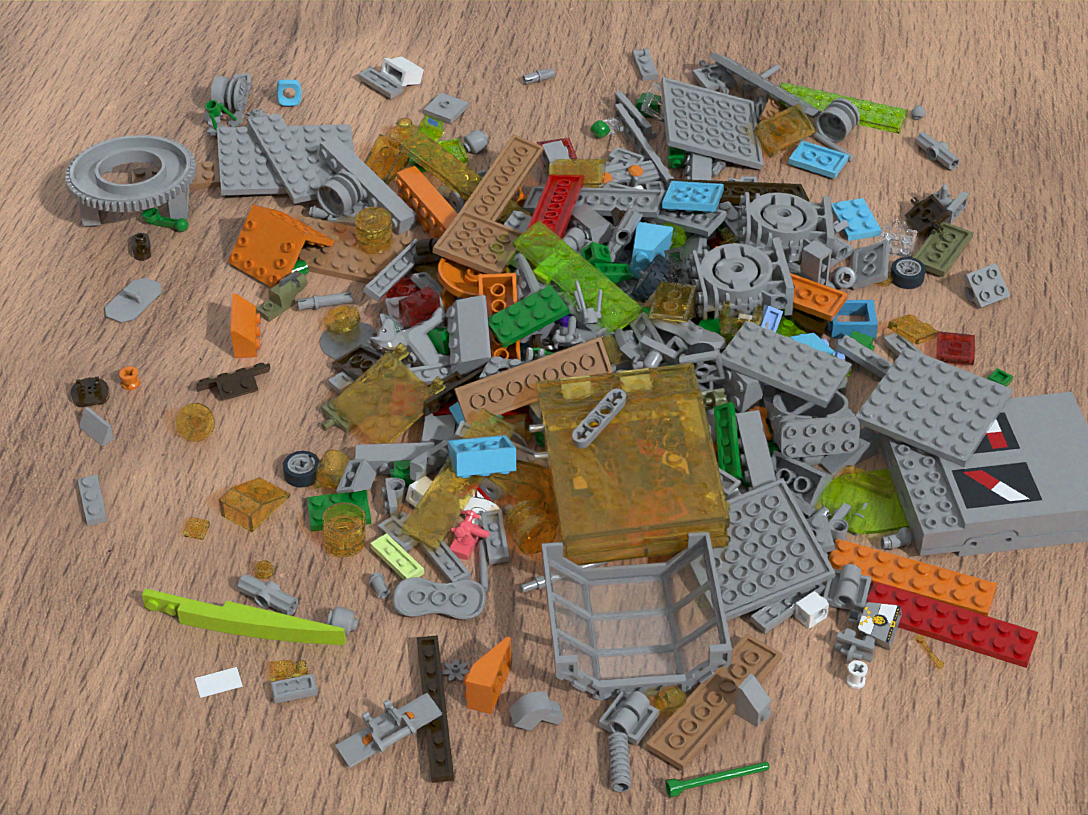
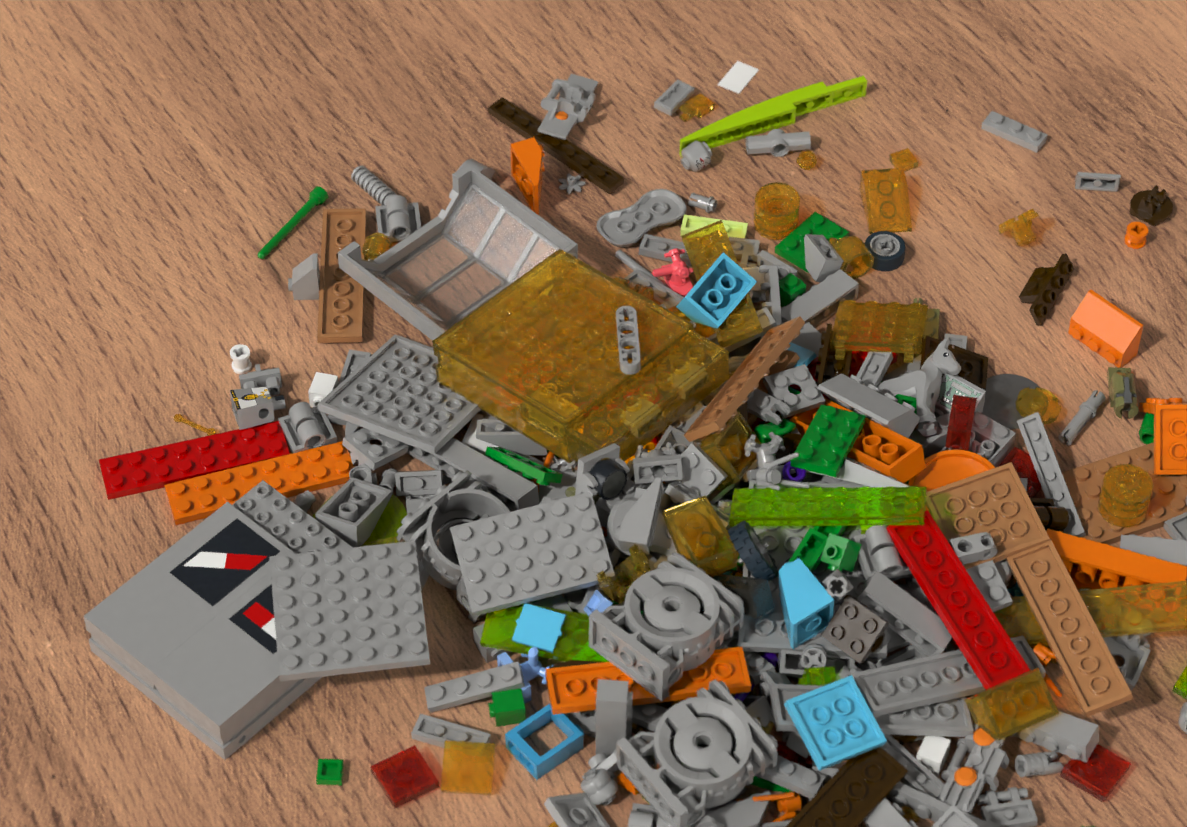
camera: 140 degrees right, 5 degrees up
none -> light grey slope [315,477,393,547]
none -> light grey slope [615,477,664,554]
none -> light grey leg [949,532,998,566]

